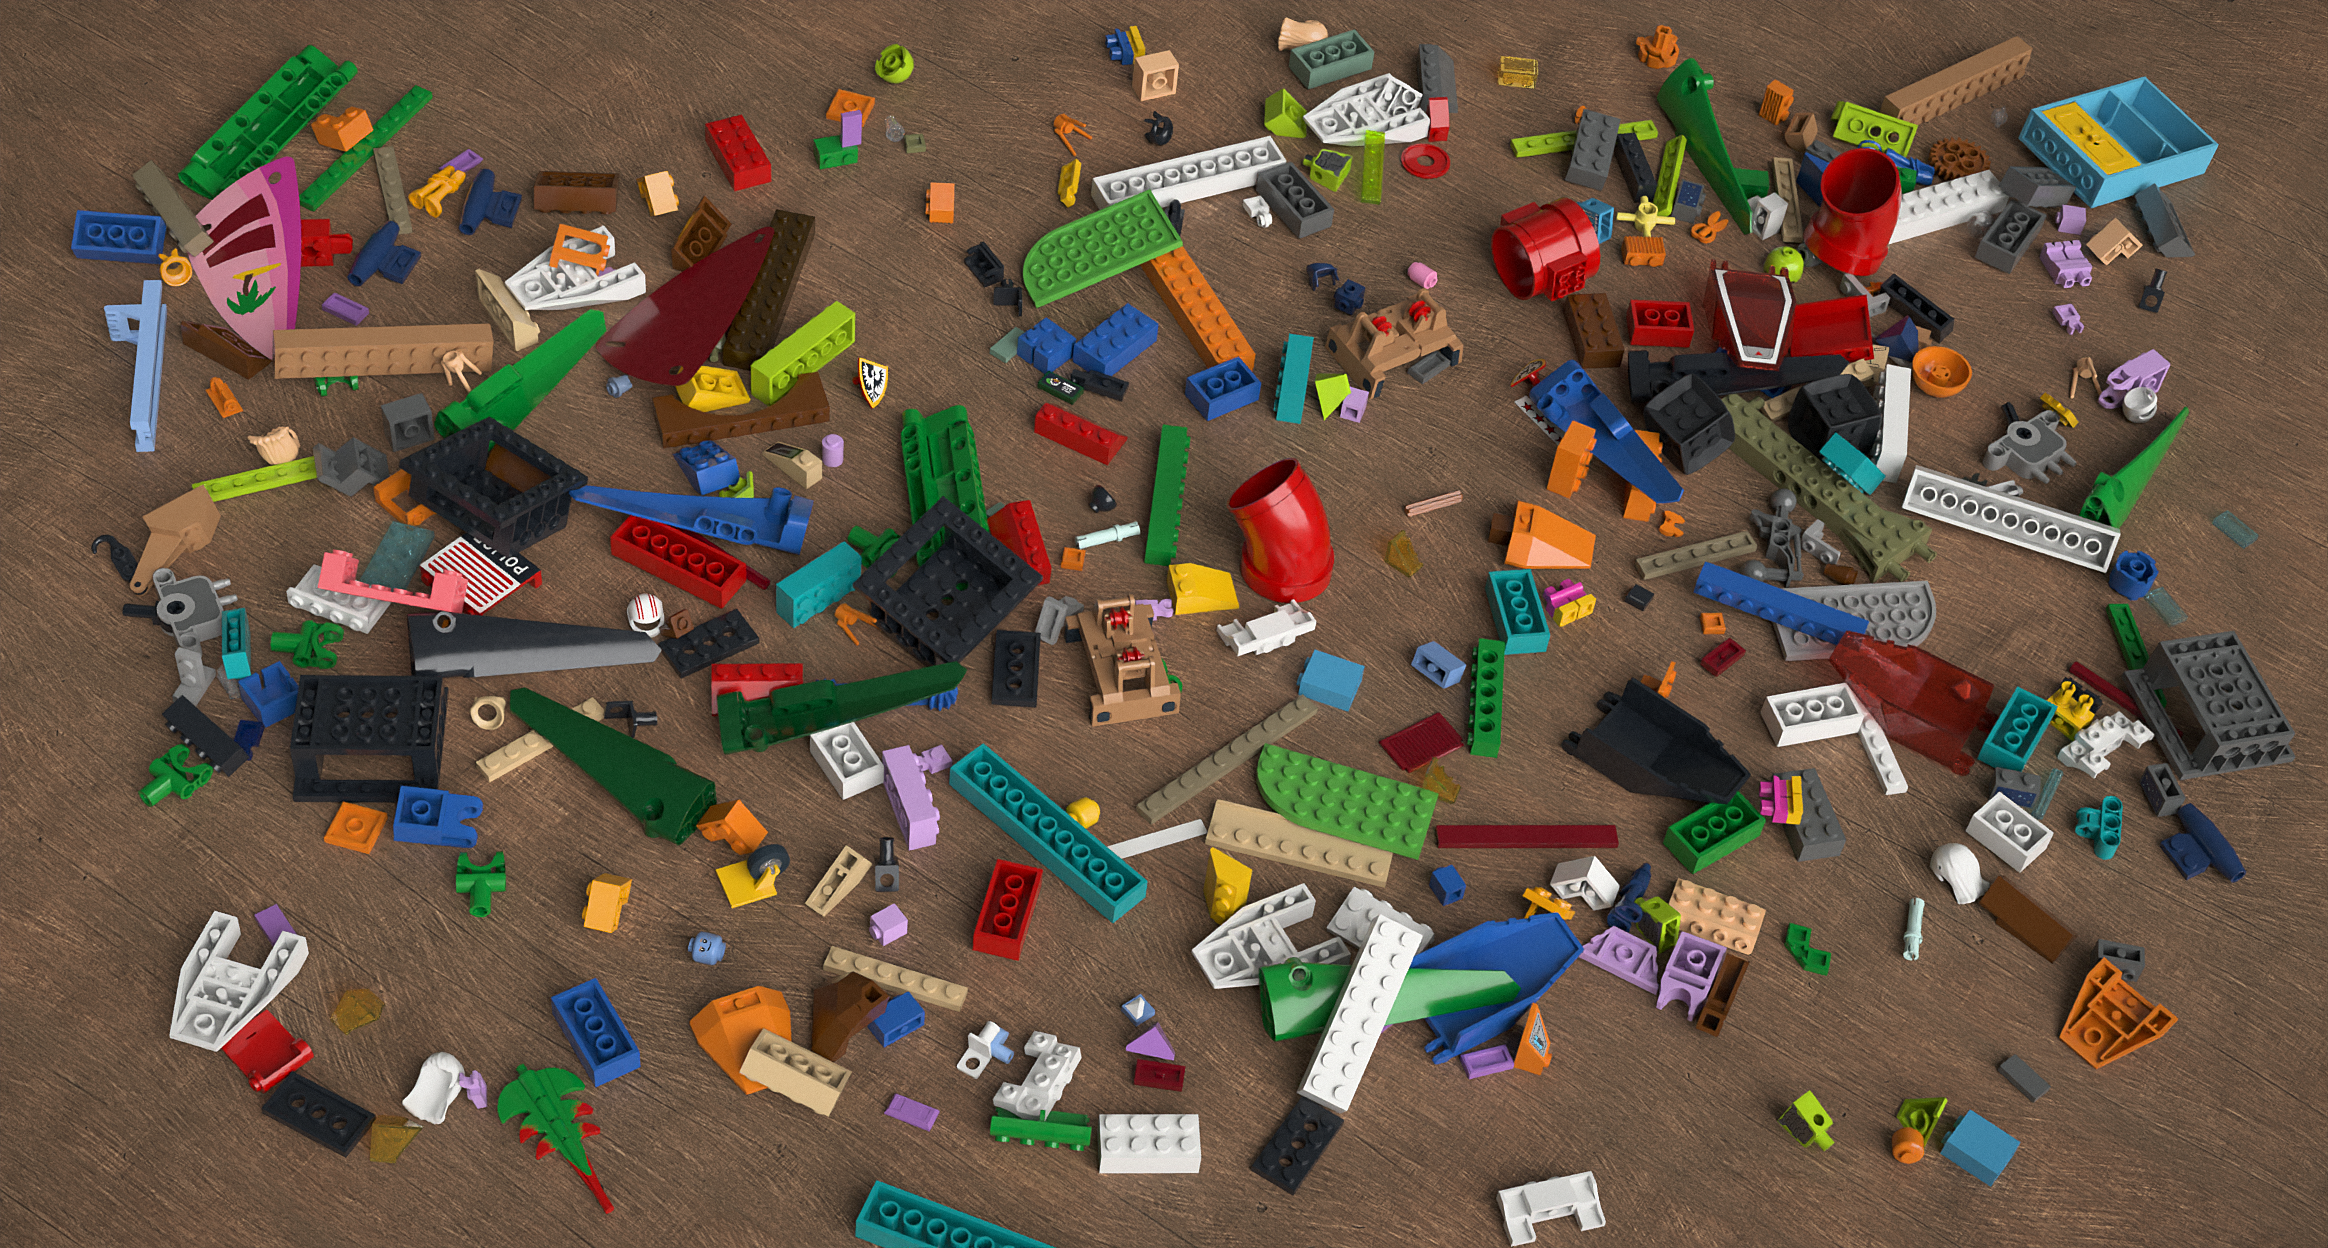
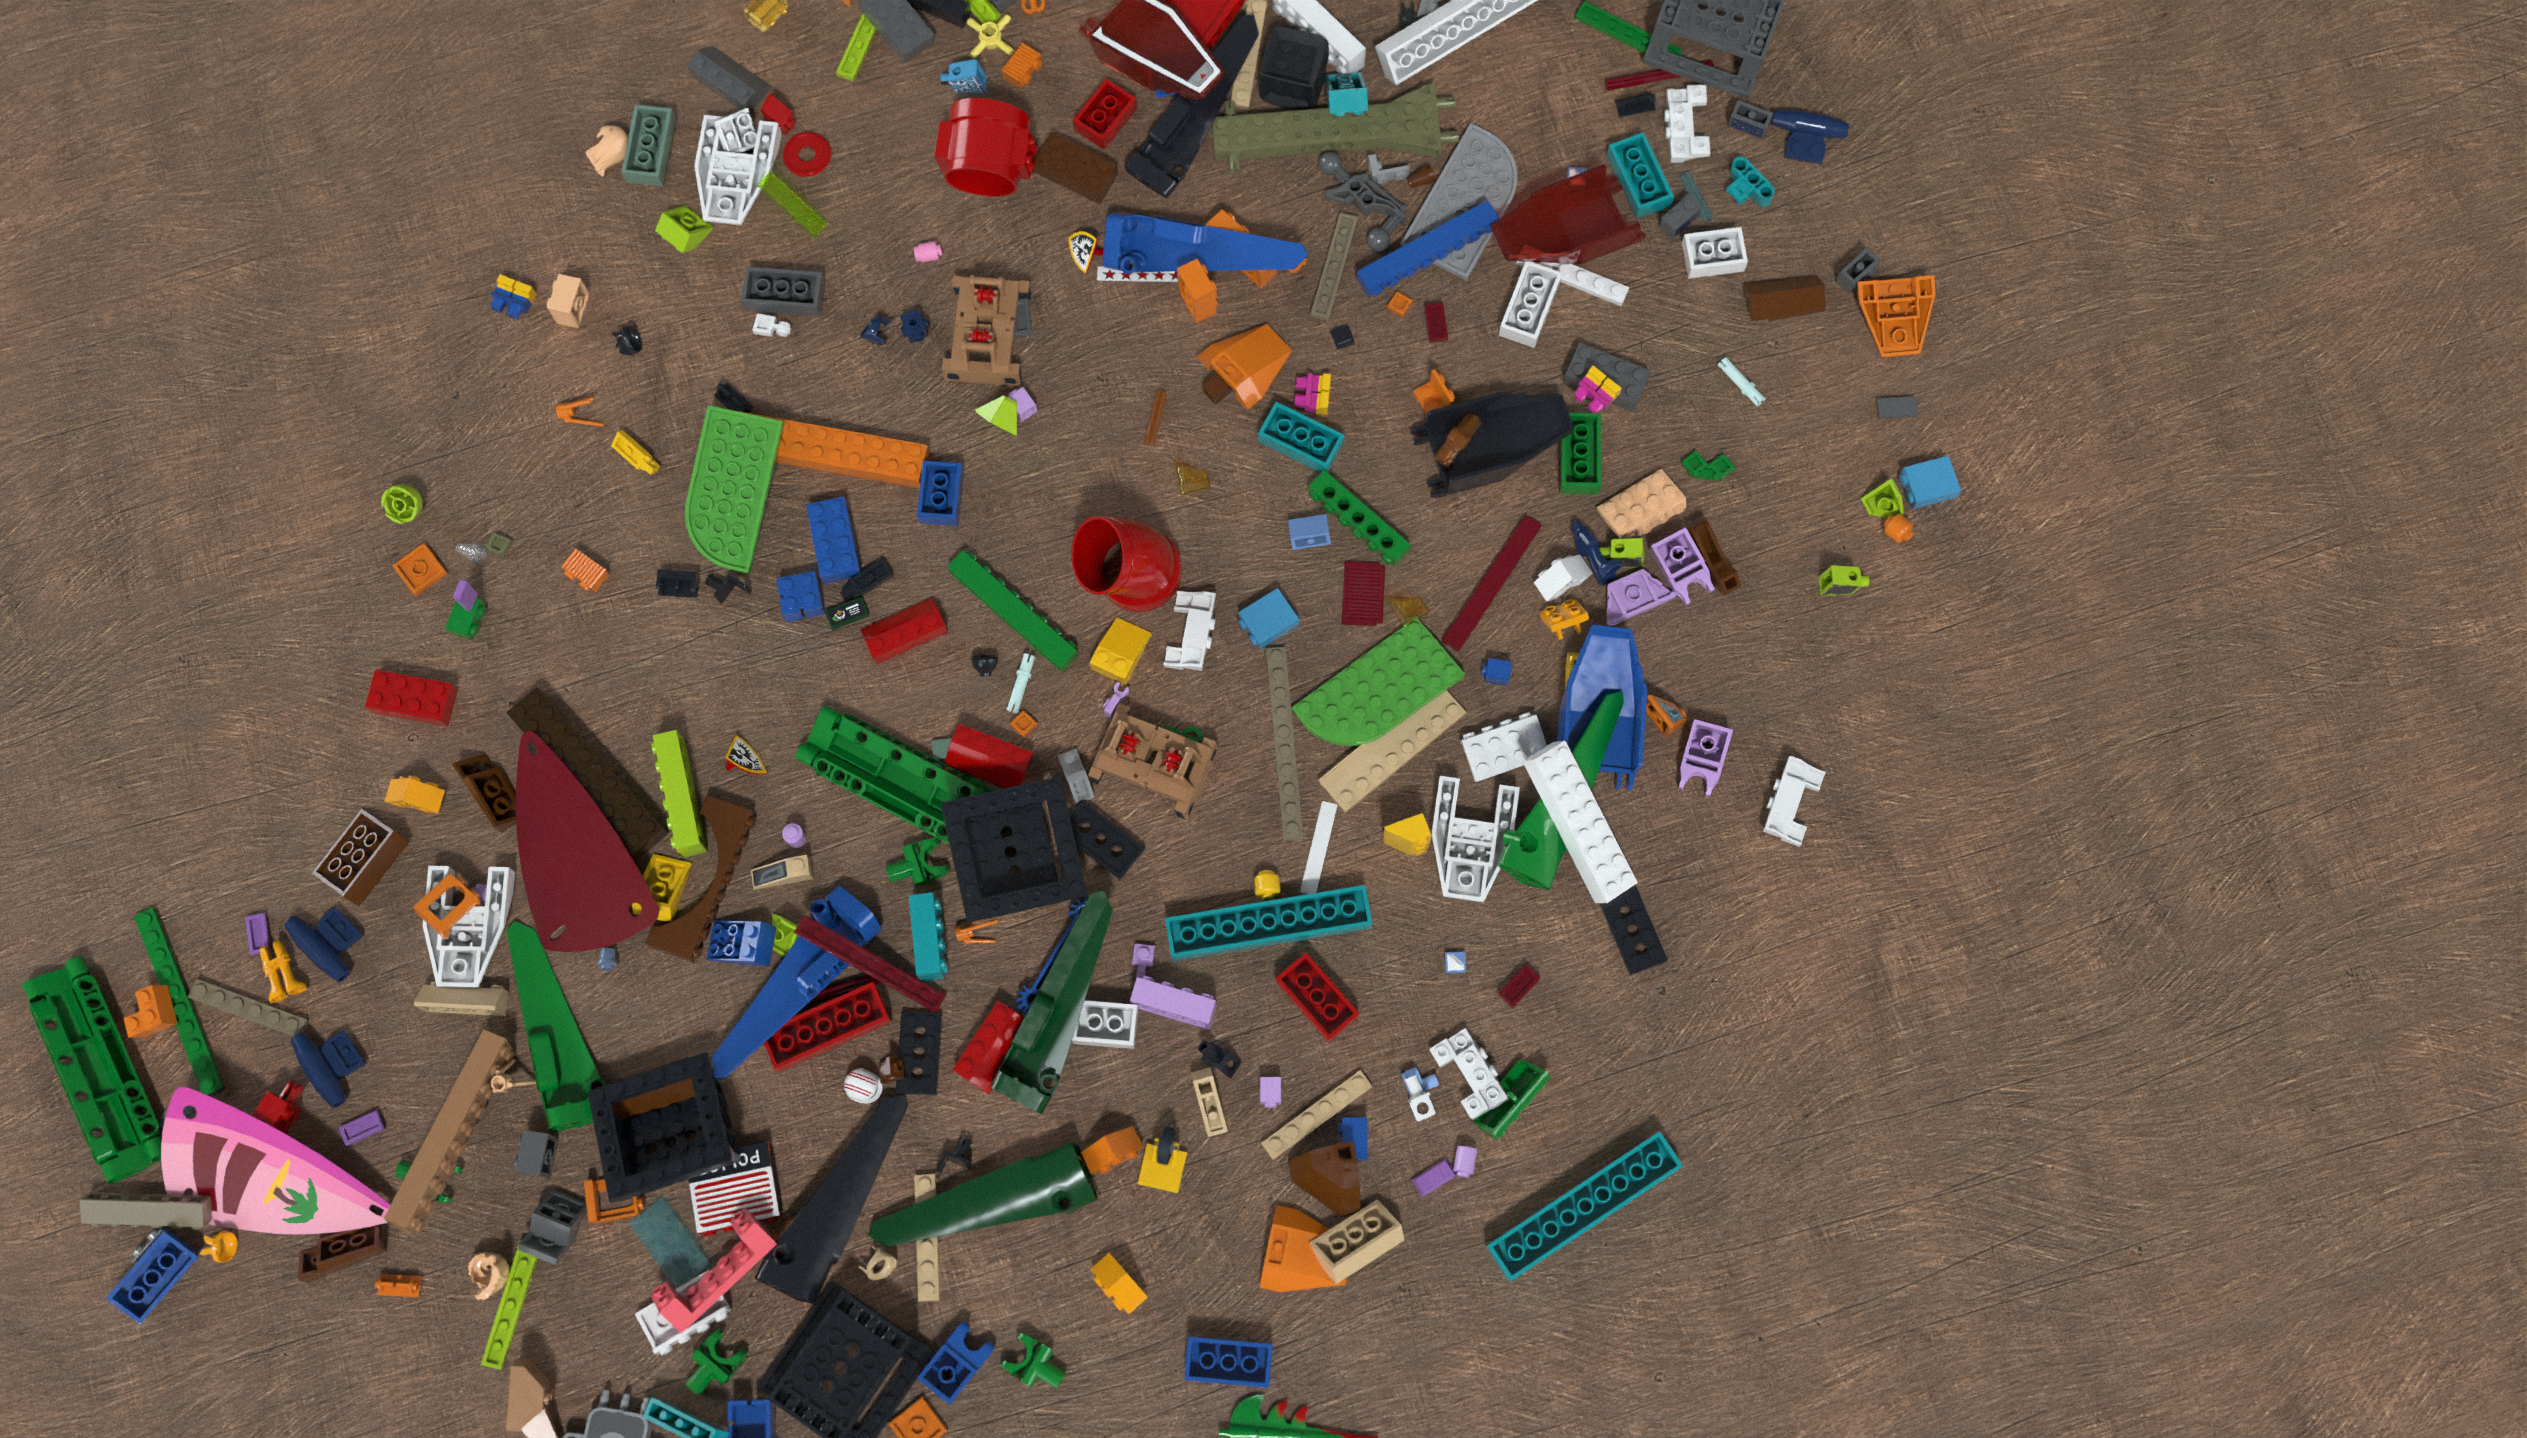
camera: 45 degrees left, 25 degrees up
light blue piece [104,280,167,452] -> none
medium blue head [688,932,726,965] -> none
sand green tile [990,327,1025,363] -> none
white brick [1091,136,1286,210] -> none
white brick [1097,1114,1201,1173] -> none
medium lavender slope [1126,1022,1175,1060] -> none
teal brick [1273,333,1314,424] -> none
torso [1303,149,1353,192] -> none
medium lavender tile [1460,1044,1514,1079] -> none
black piece [1643,373,1735,475] -> none
white piece [1930,843,1990,905] -> none
yellow brick [2046,681,2095,741] -> none
none -> dark red tile [793,915,946,1013]
none -> clear orange piece [1435,414,1481,467]
none -> lavender brick [1453,1146,1478,1178]
none -> lavender brick [1679,719,1733,797]

